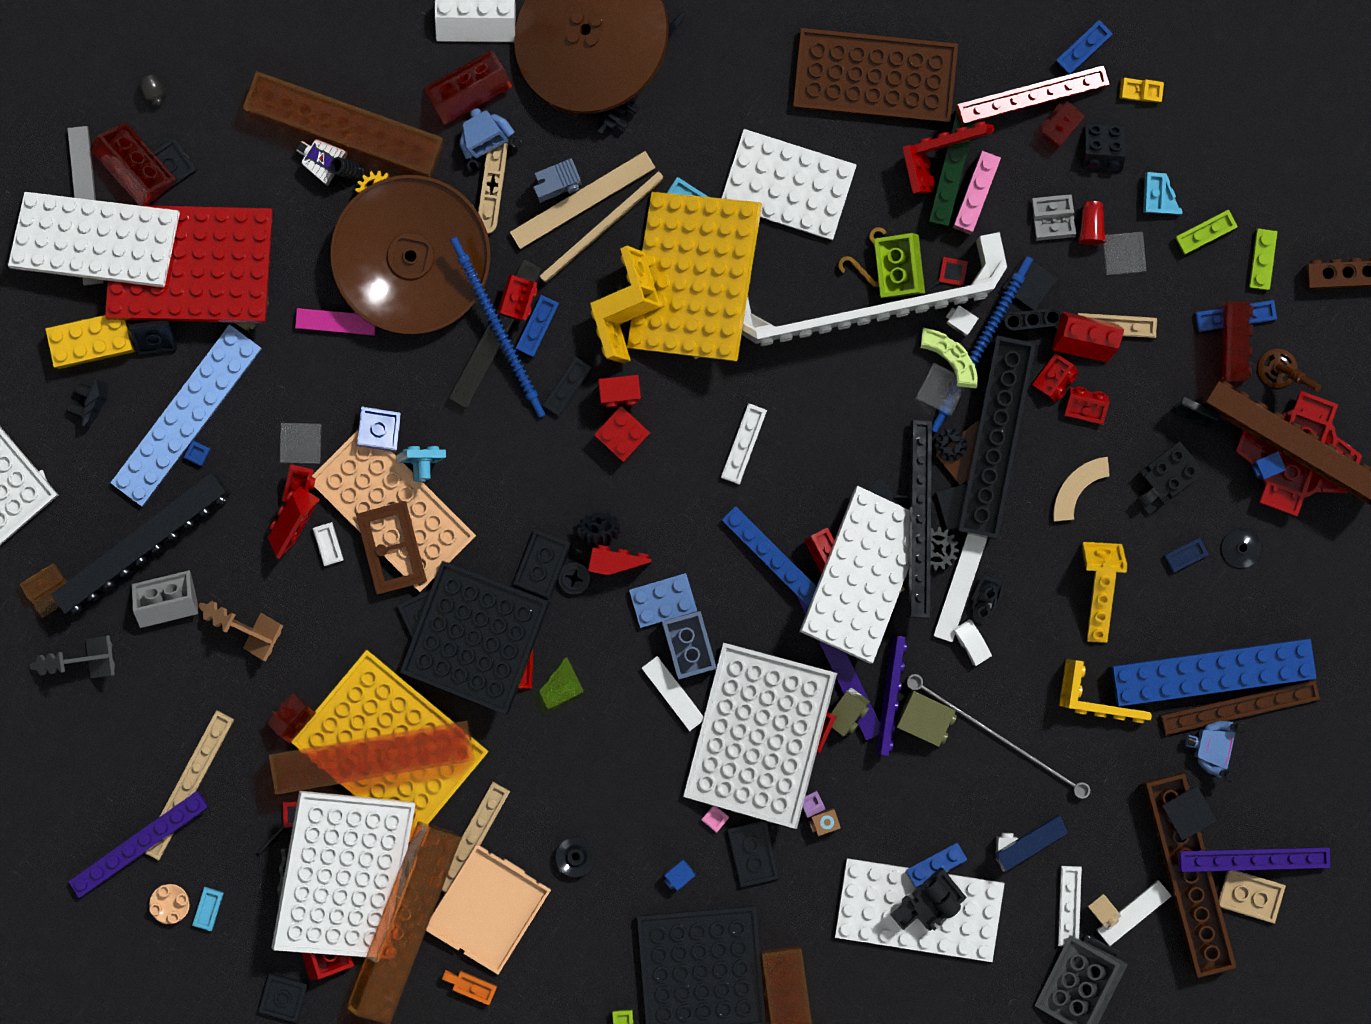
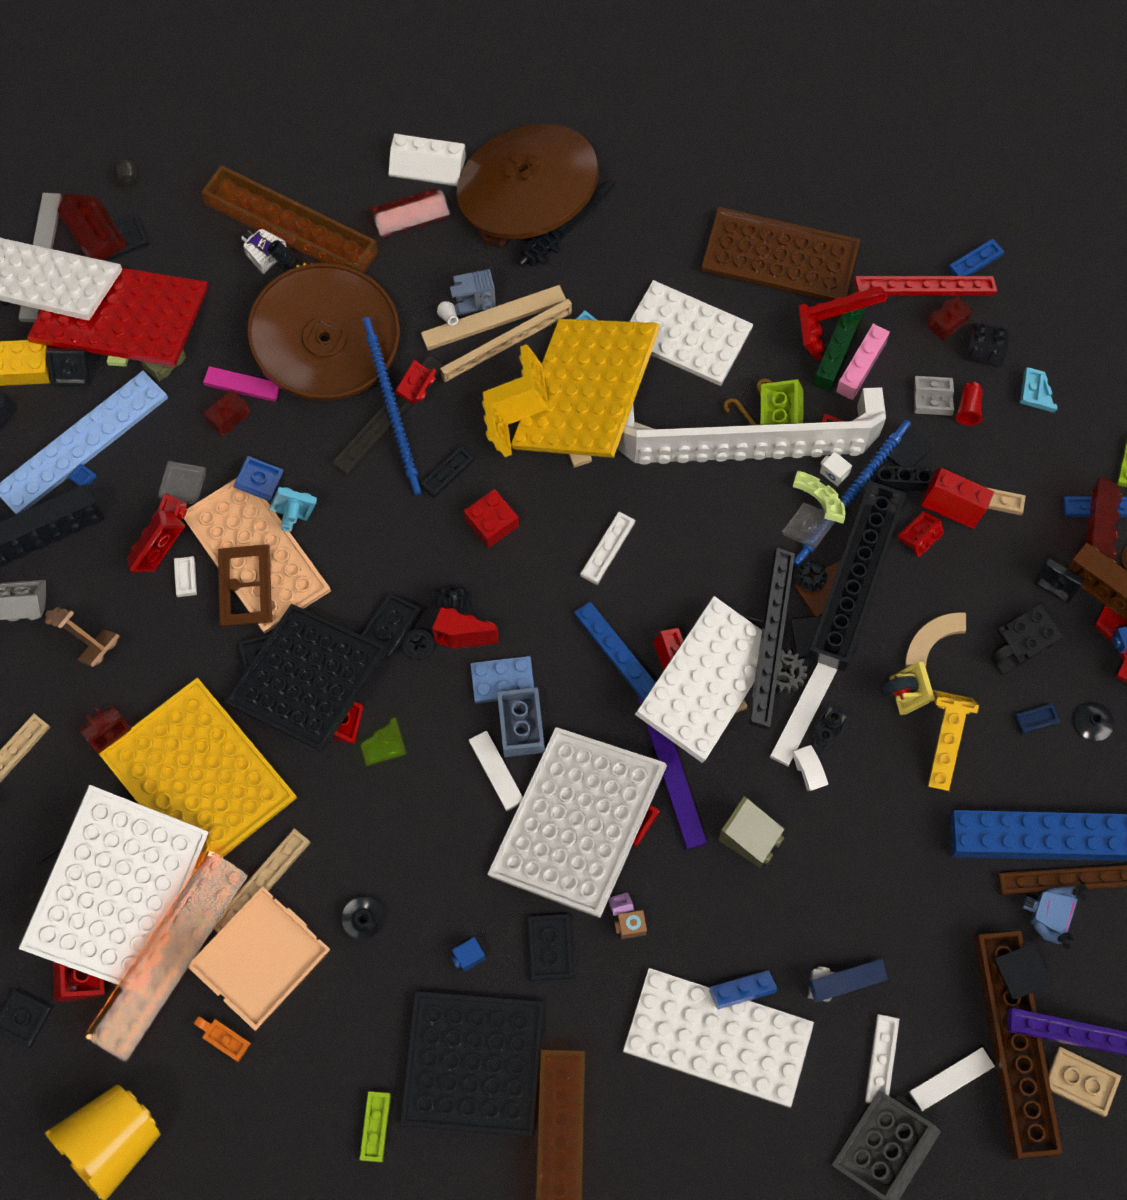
camera: 10 degrees right, 20 degrees down
clear orange brick [269,720,475,795] -> none
medium blue torso [460,109,523,171] -> none
tan piece [478,142,508,234] -> none
blue plate [516,295,559,357] -> none
red slope [599,375,641,408] -> none
bright pink tile [701,805,729,832] -> none
olive brick [832,687,870,736] -> none
dark purple plate [876,636,907,756] -> none
black plate [890,867,967,931] -> none
light grey piece [907,674,1090,799] -> none
yellow bracket [1059,659,1152,723] -> none
red bracket [1064,387,1109,425] -> none
tan brick [1088,894,1121,929] -> none
clear tile [1103,232,1147,275] -> none
yellow slope [1119,78,1164,102] -> none
lime plate [1175,210,1238,255] -> none
none -> clear red brick [203,390,250,436]
none -> white cone [437,301,458,326]
none -> light yellow plate [881,662,935,715]

